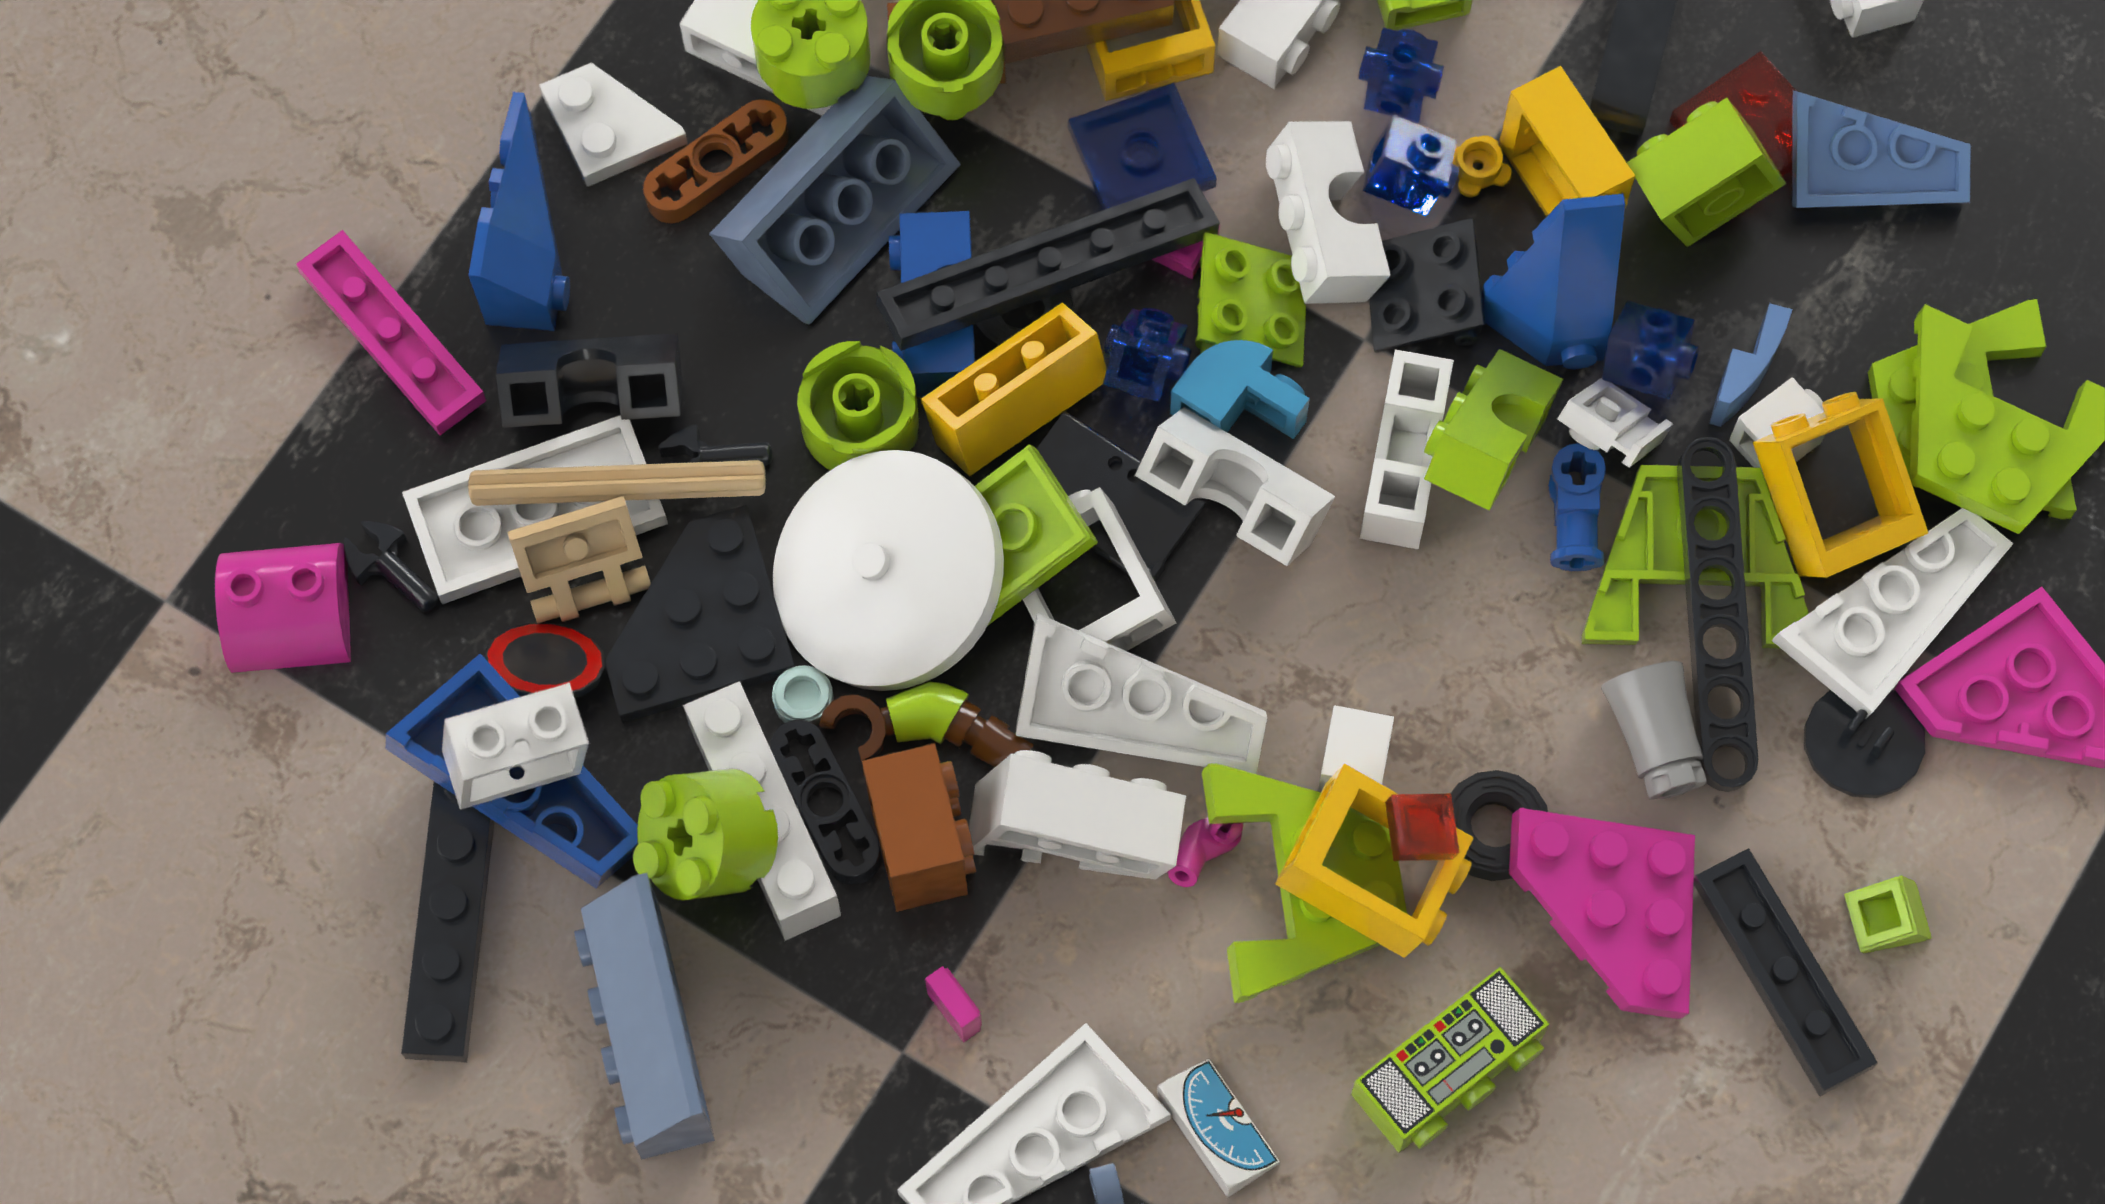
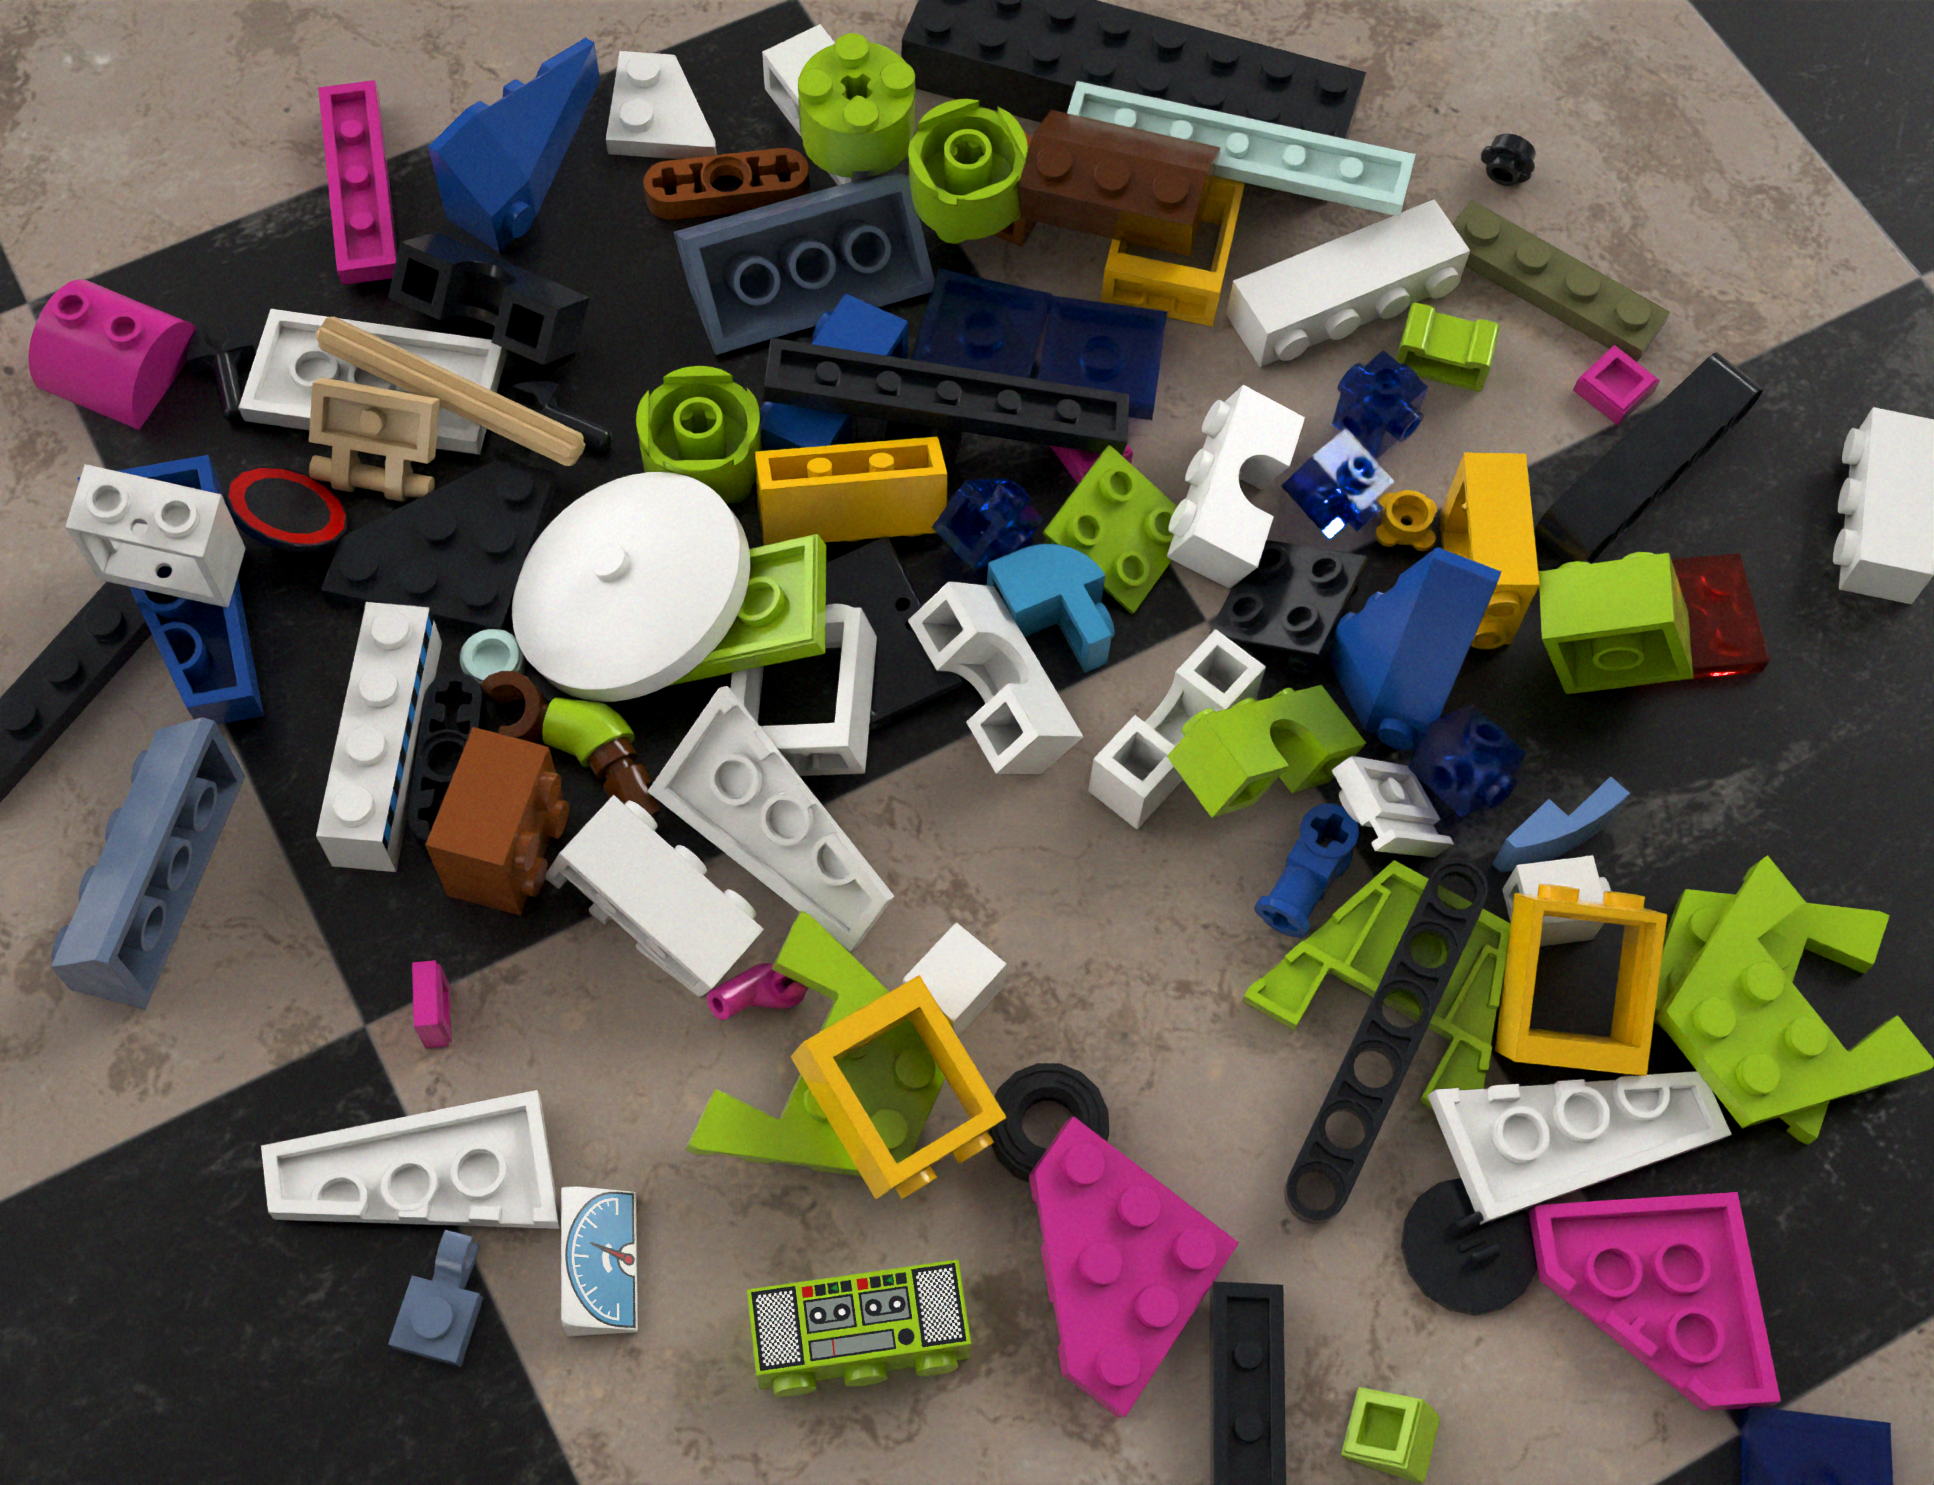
camera: 25 degrees right, 5 degrees down
lime brick [633,769,778,900] -> none
clear red tile [1385,793,1460,861] -> none
light grey plant [1601,661,1707,800] -> none
medium blue wing [1792,90,1971,208] -> none
none -> clear blue plate [911,269,1052,378]

